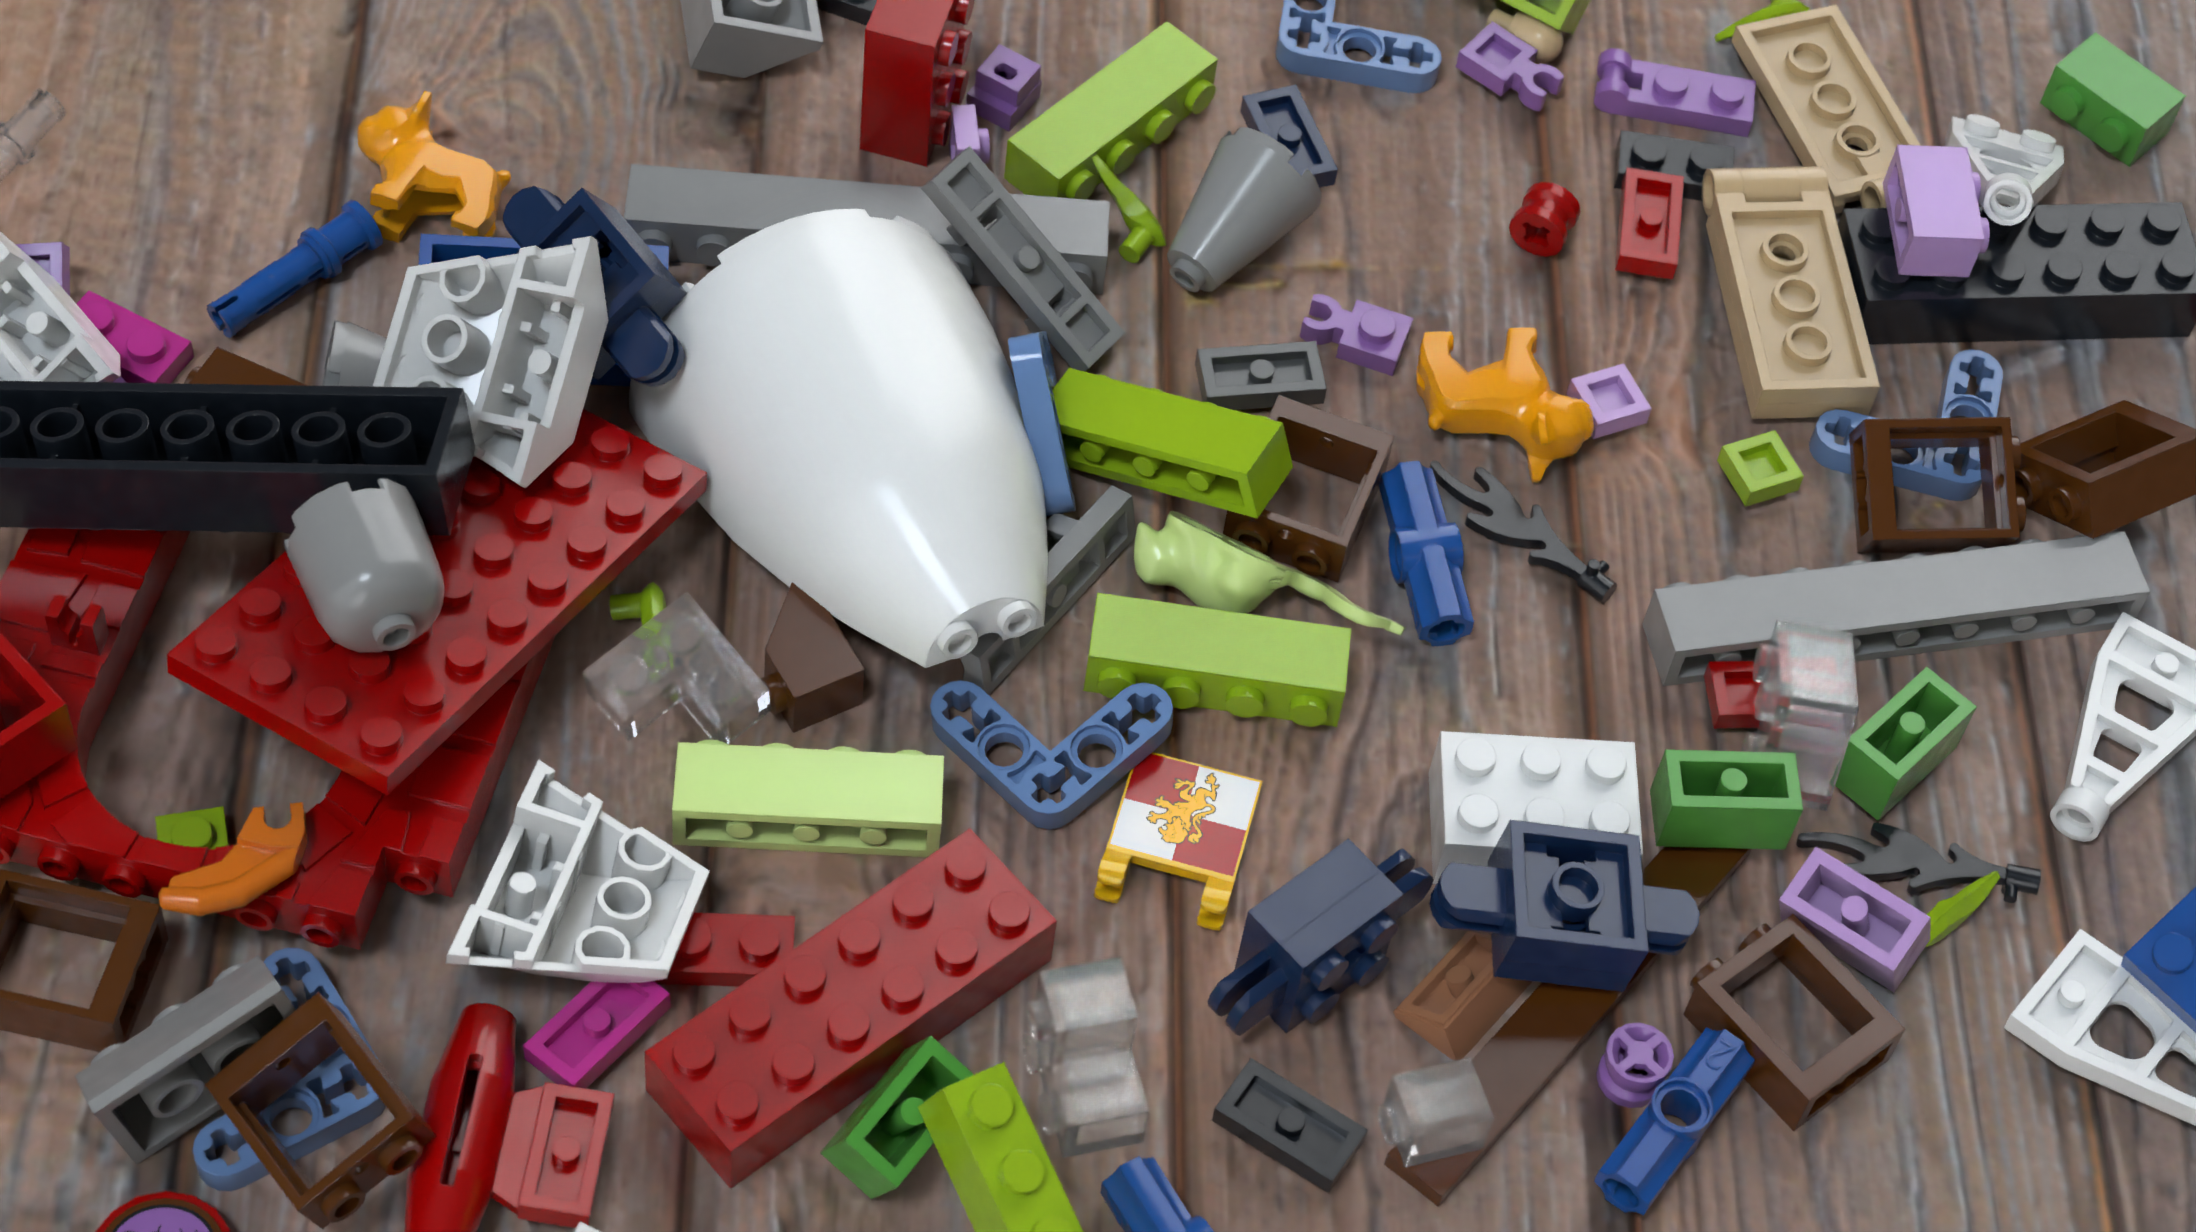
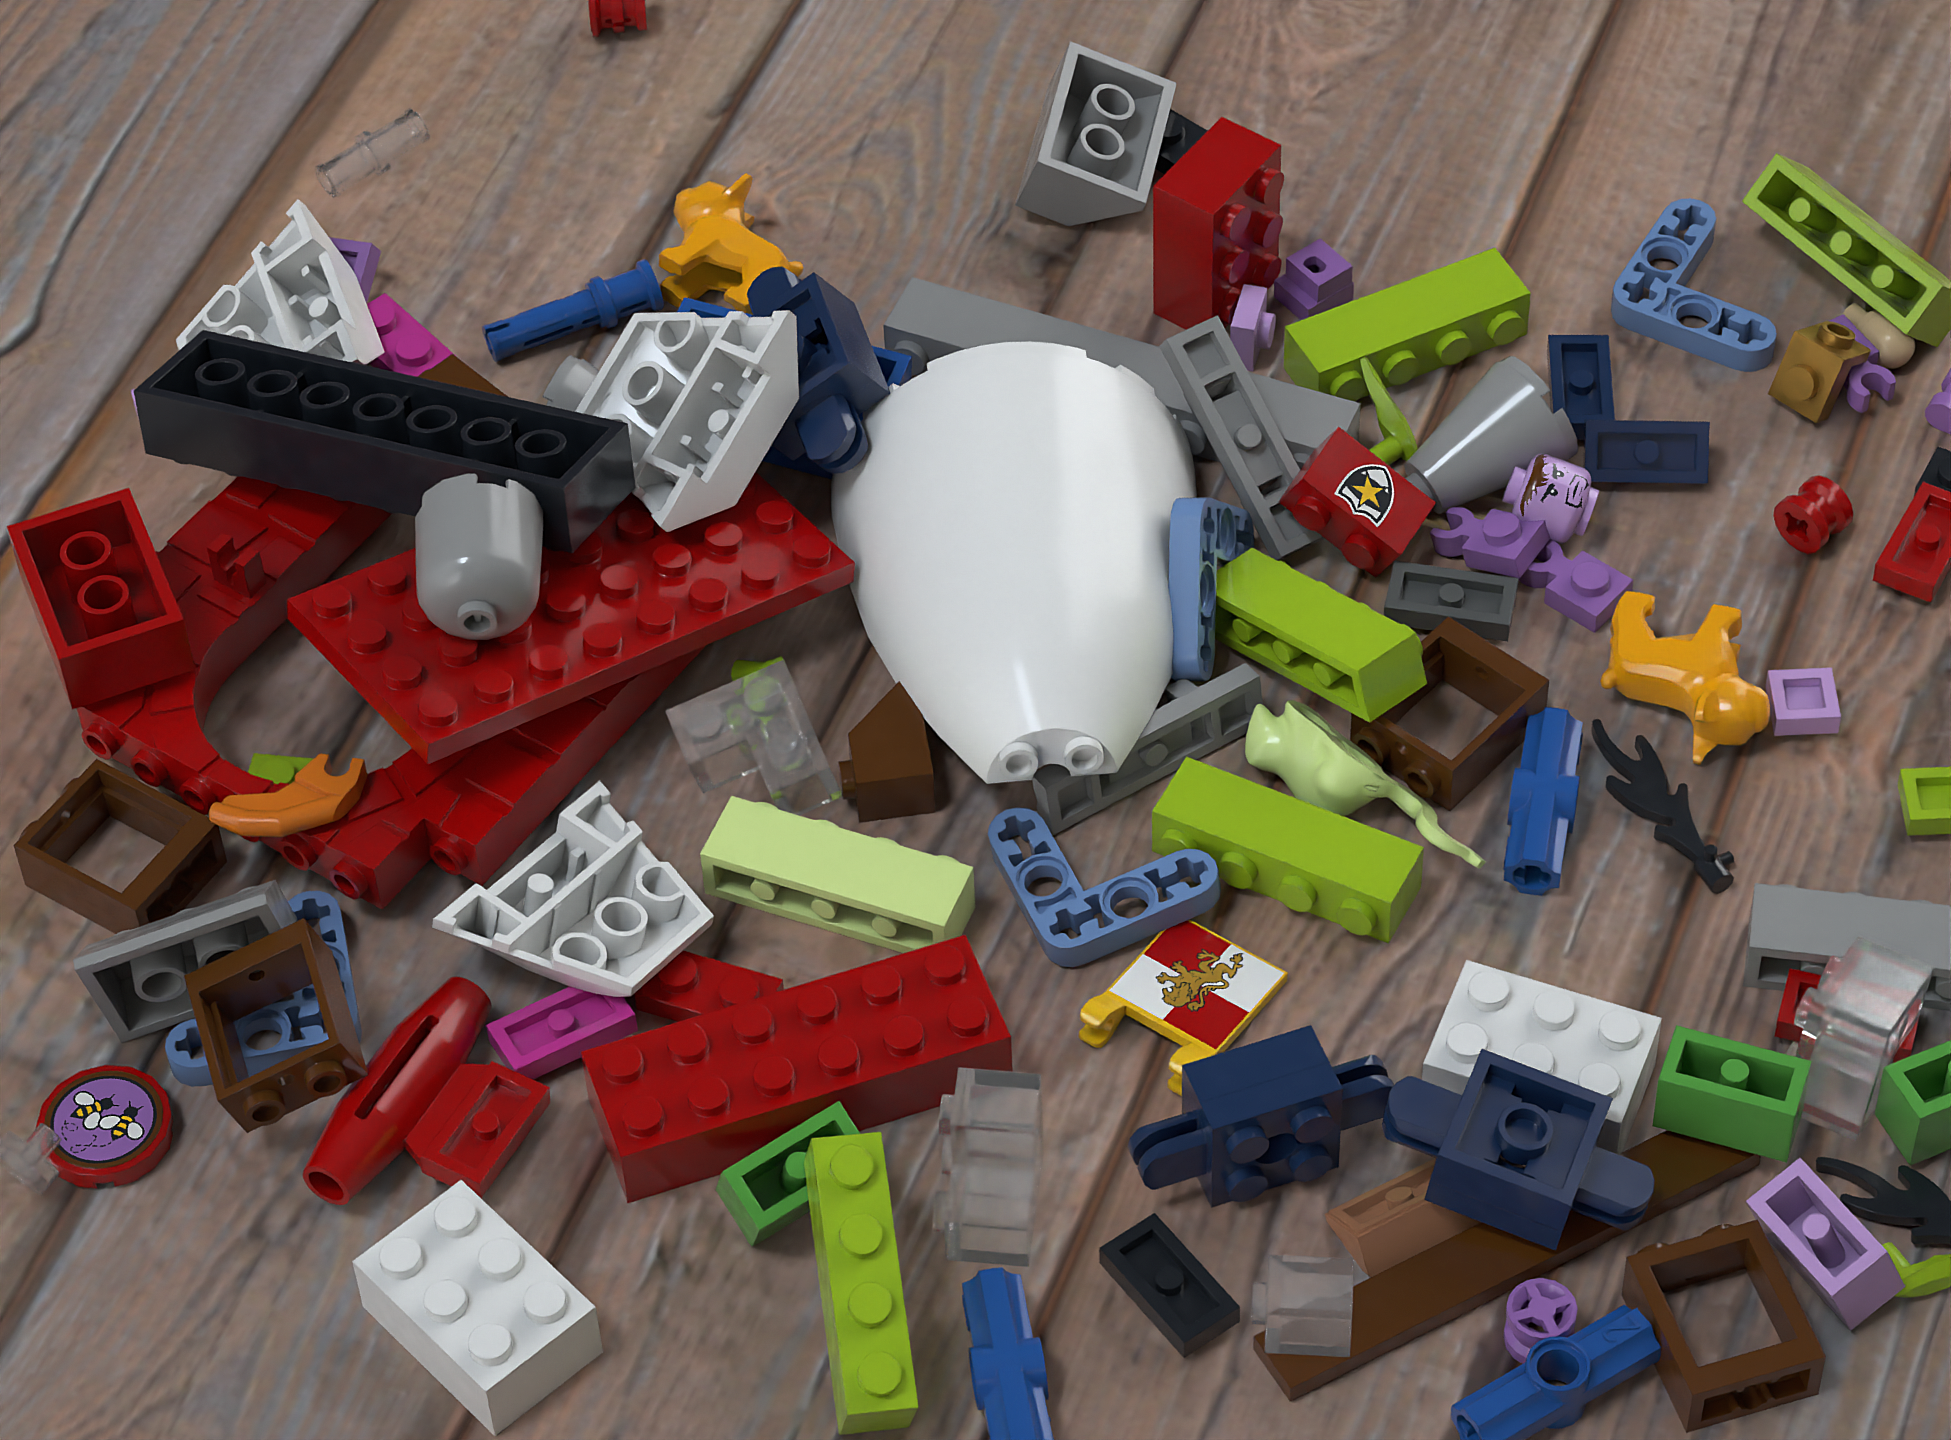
camera: 30 degrees right, 5 degrees down
none -> red brick [1278,426,1436,578]
none -> medium lavender plate [1430,507,1550,579]
none -> lavender head [1502,454,1599,544]
none -> dark blue plate [1583,419,1710,483]
none -> pearl gold bracket [1768,321,1871,423]

